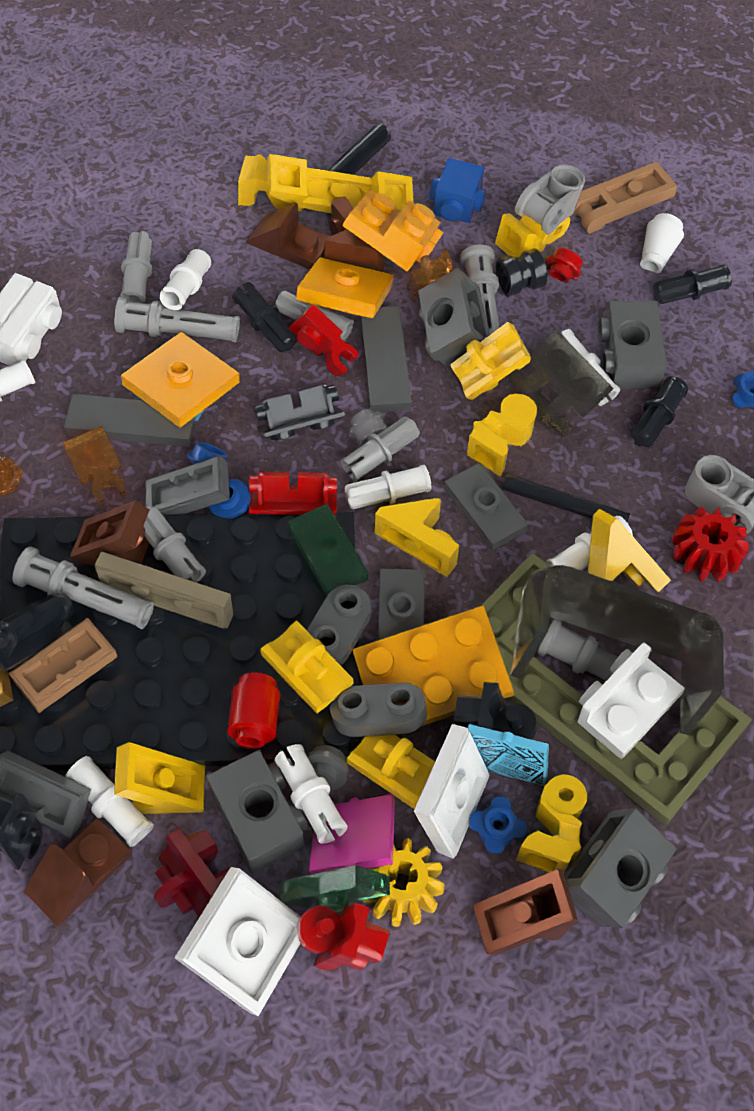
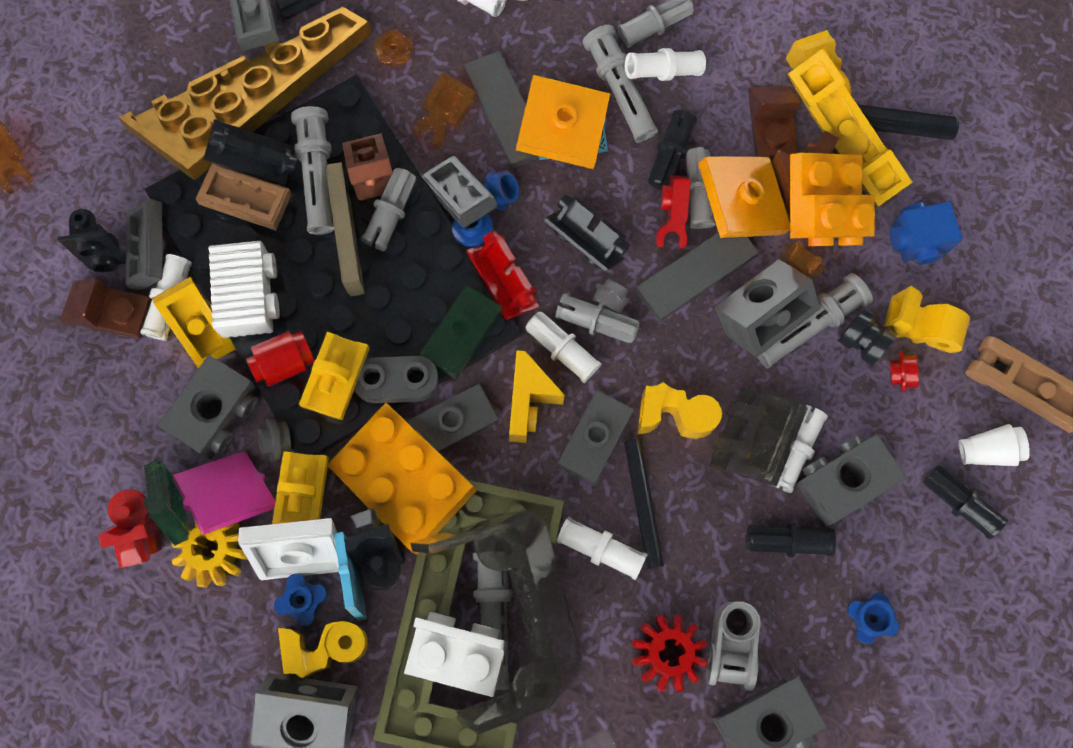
camera: 60 degrees right, 15 degrees up
dark red hips [154,828,231,917] -> none
white plate [175,867,301,1016] -> none
white pin [275,744,348,844] -> none
dark grey plate [330,683,428,737] -> none
yellow hips [450,322,531,400] -> none
copper slope [473,869,578,955] -> none
light grey piece [515,164,585,234] -> none
yellow slope [588,509,671,592] -> none
none -> white brick [208,241,280,338]

